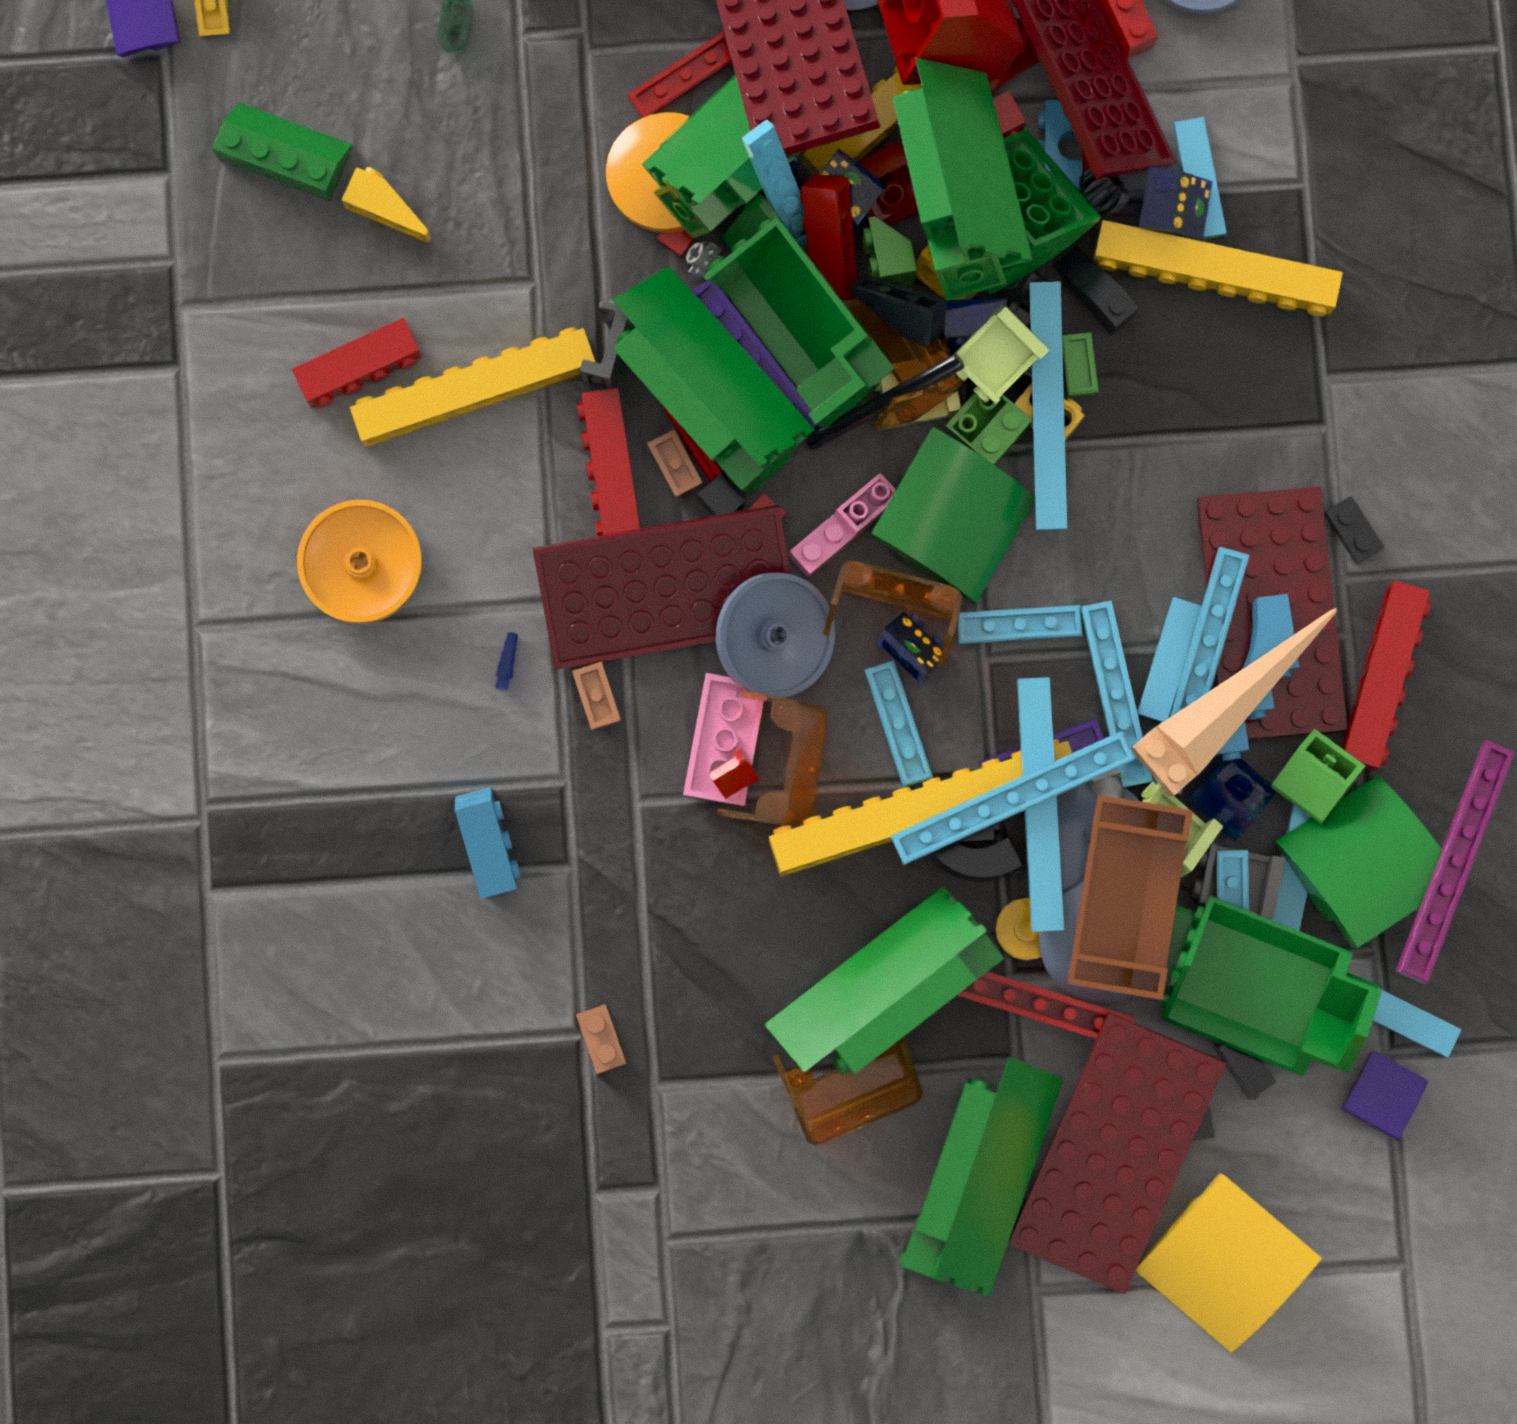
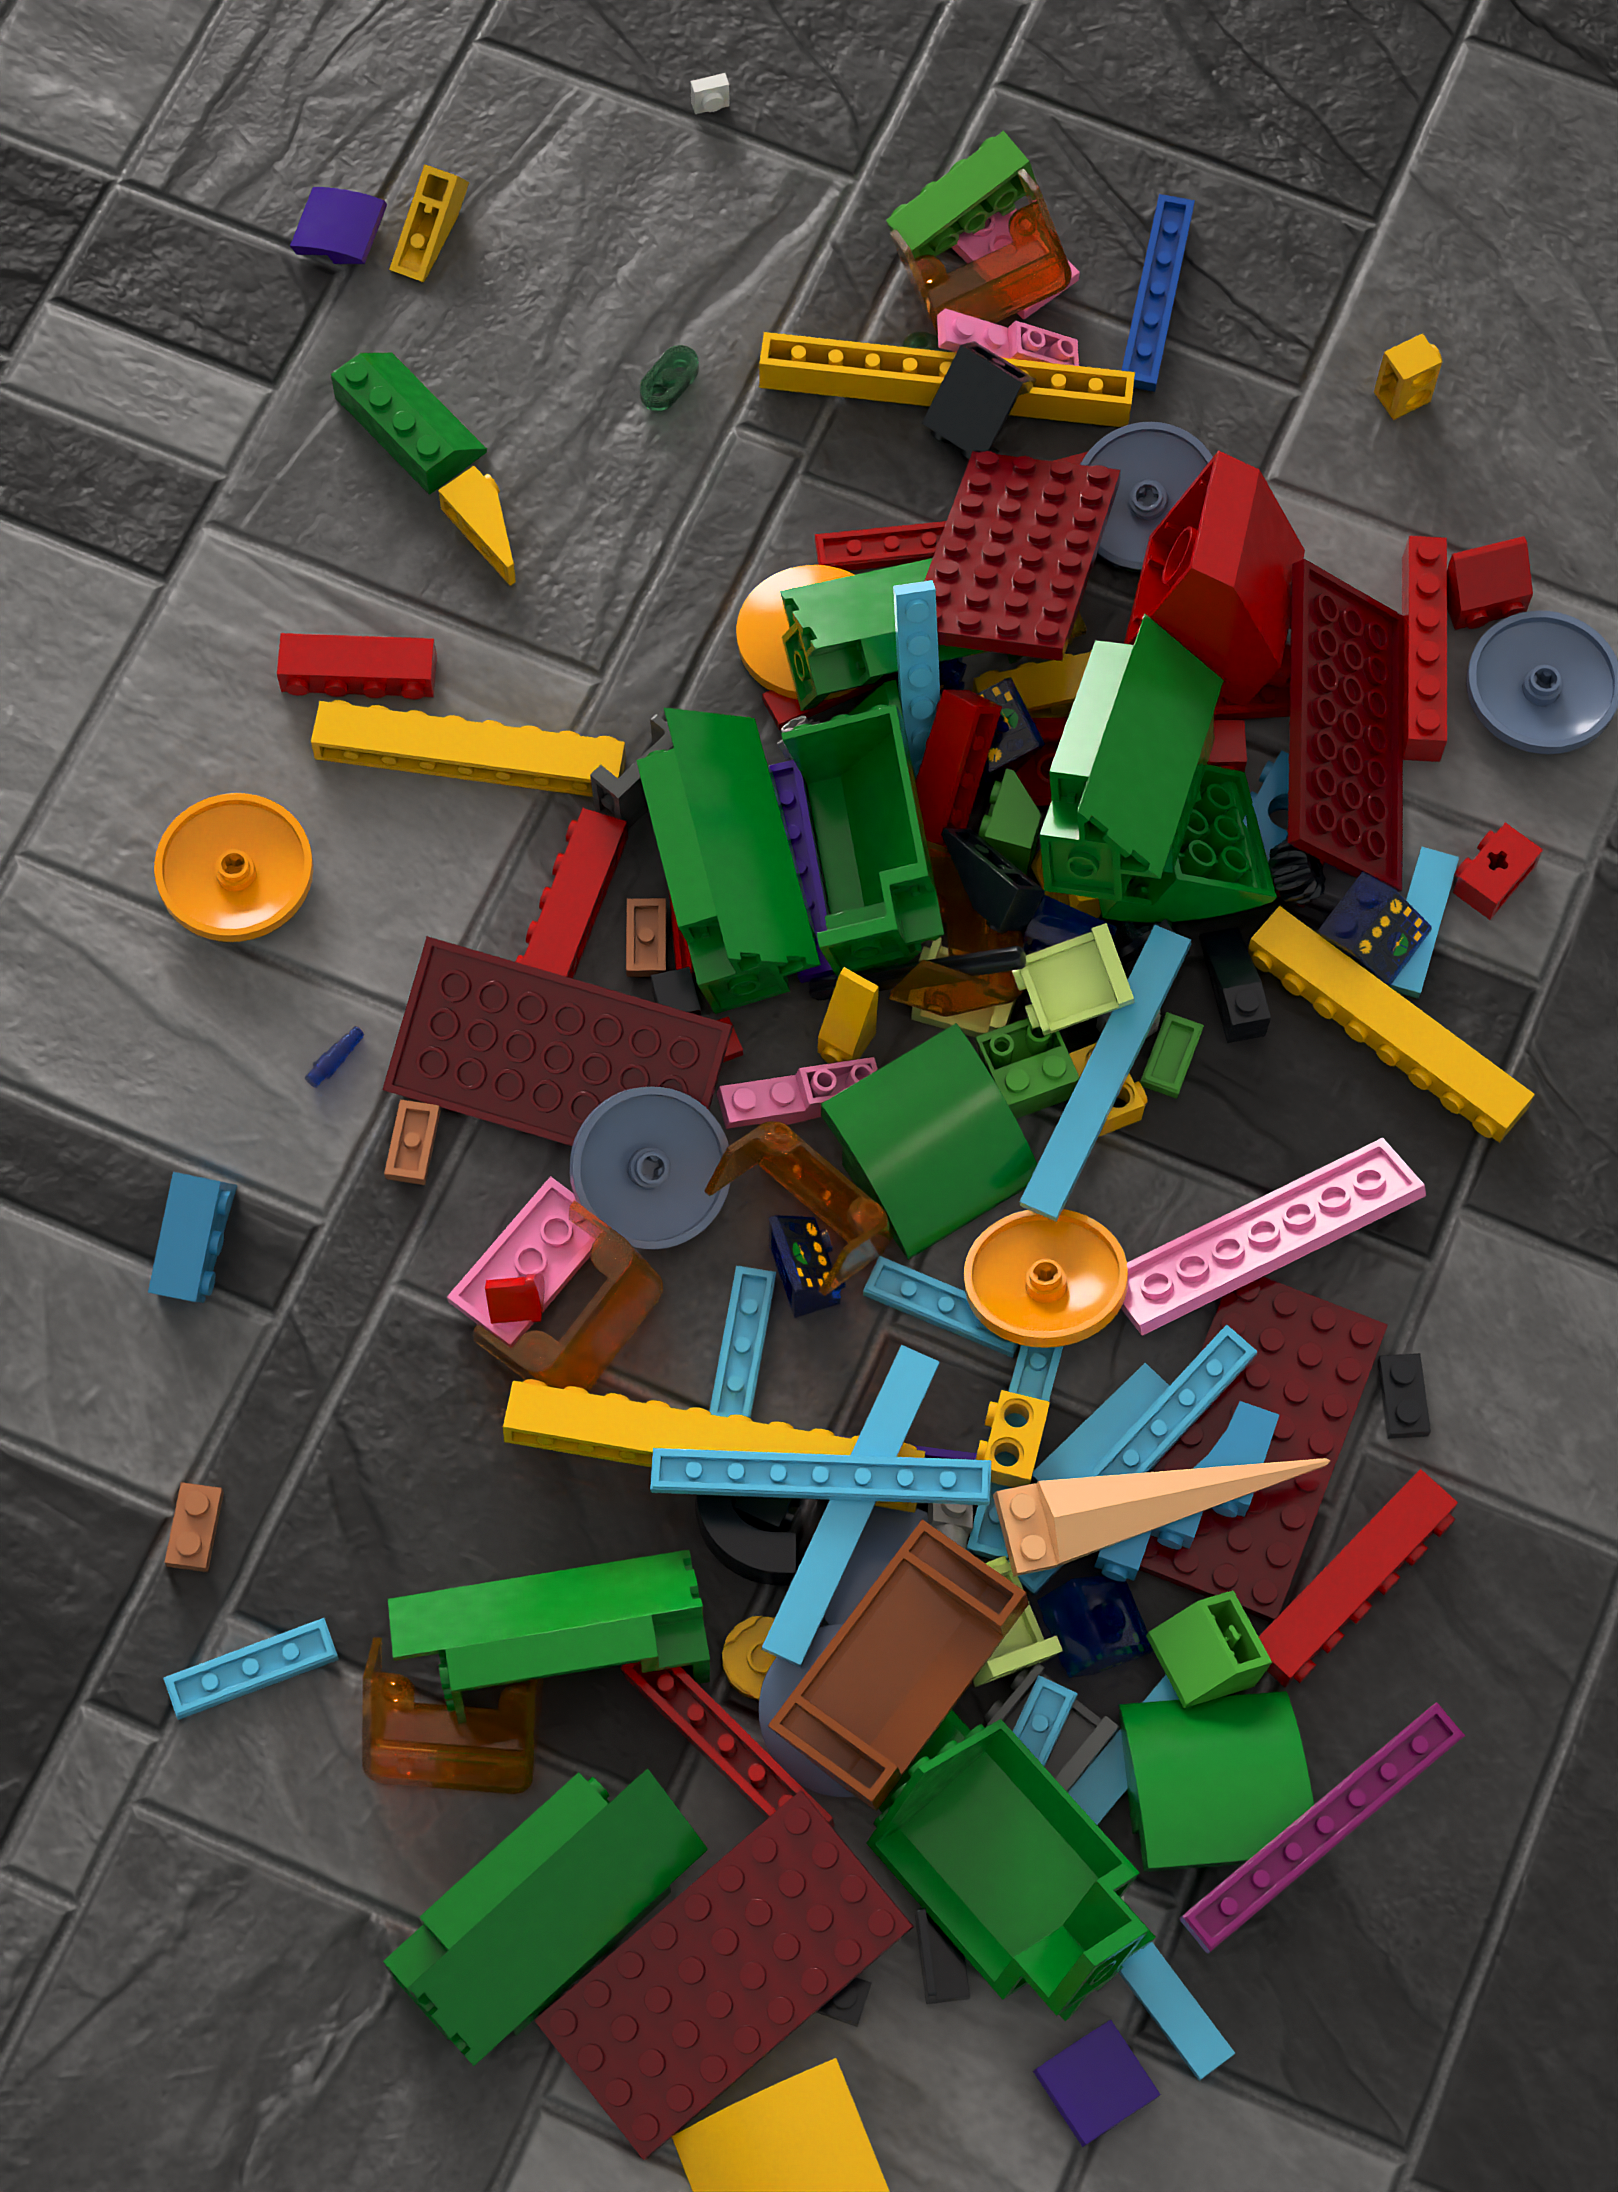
camera: 30 degrees right, 15 degrees down
none -> medium azure tile [163,1618,339,1720]
none -> yellow slope [818,967,879,1064]
none -> light orange dish [964,1209,1128,1348]
none -> yellow brick [976,1390,1050,1488]
none -> bright pink plate [1121,1138,1426,1336]
none -> red brick [1453,822,1543,920]

